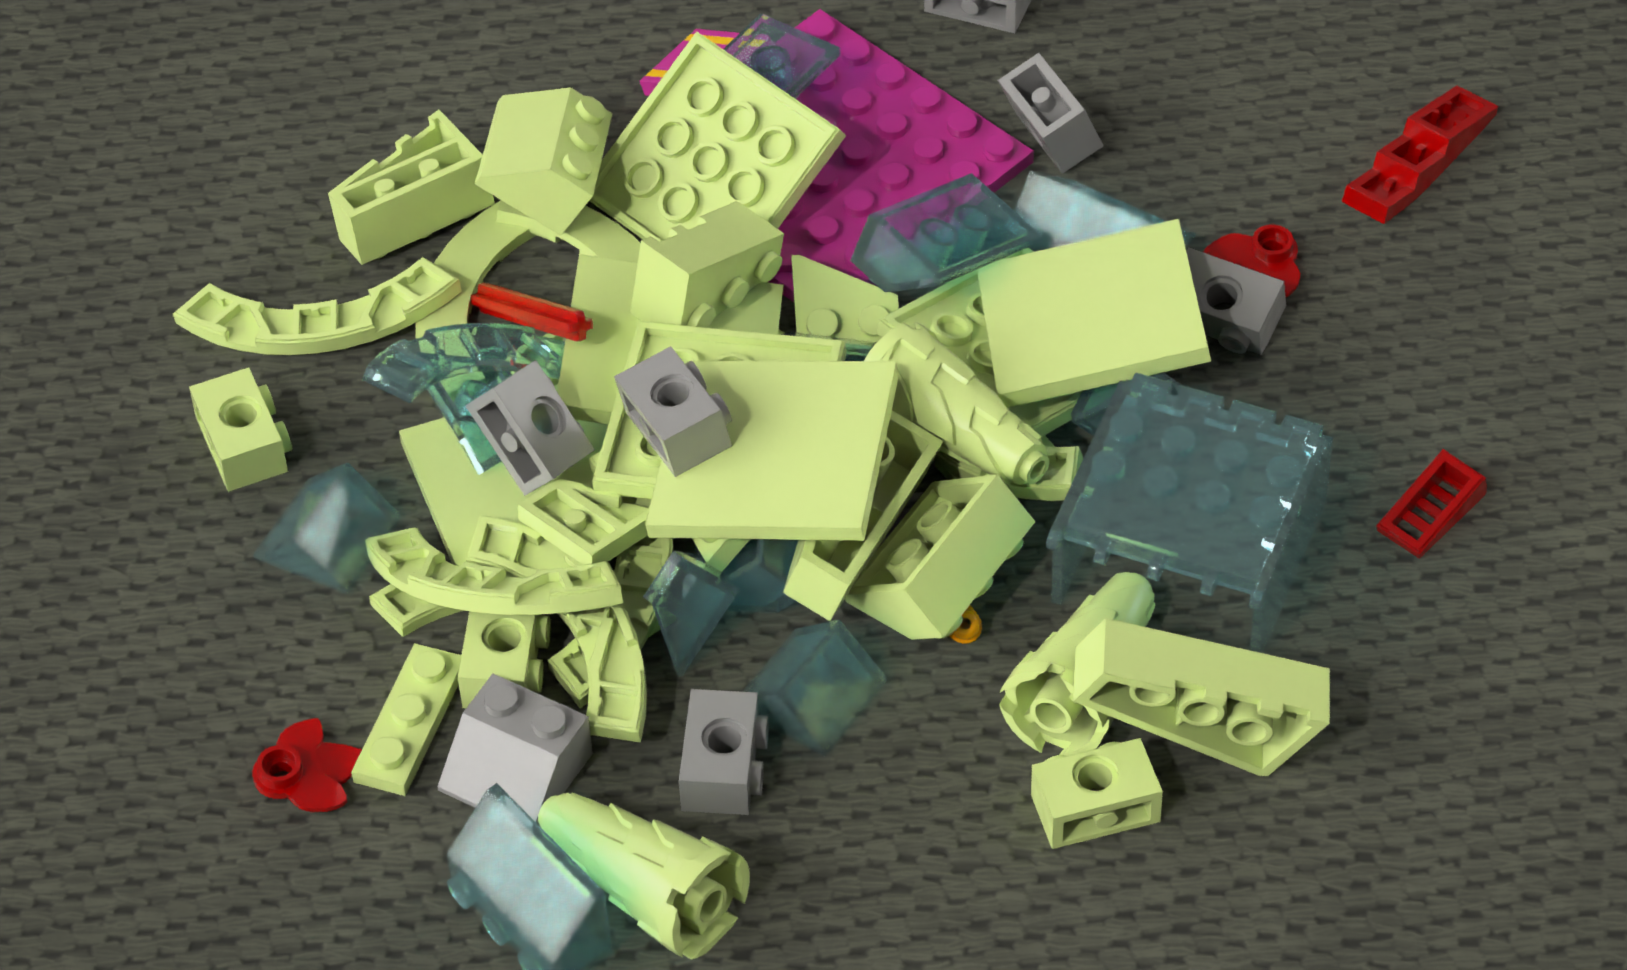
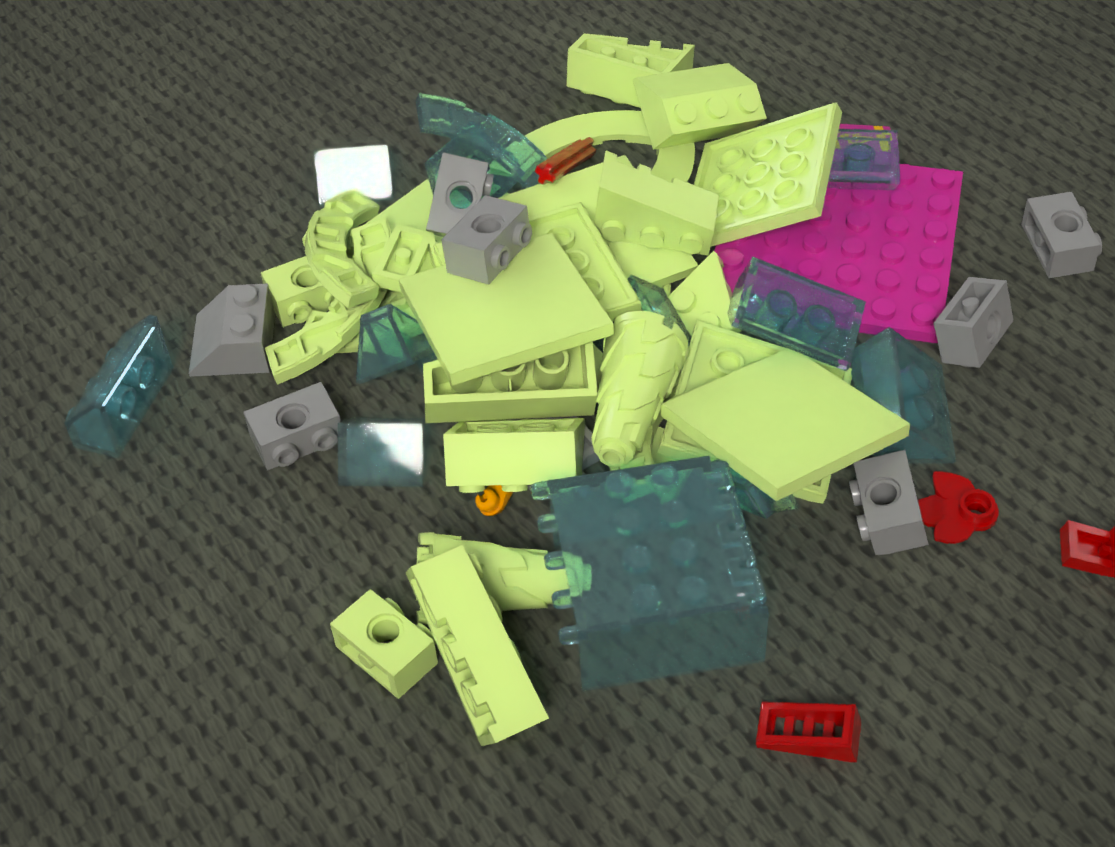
camera: 60 degrees right, 0 degrees up
yellowish green tile [173,257,462,355] -> none
yellowish green brick [189,367,292,492] -> none
red plate [252,718,362,812] -> none
yellowish green plate [351,643,461,796] -> none
yellowish green cone [538,793,750,960] -> none

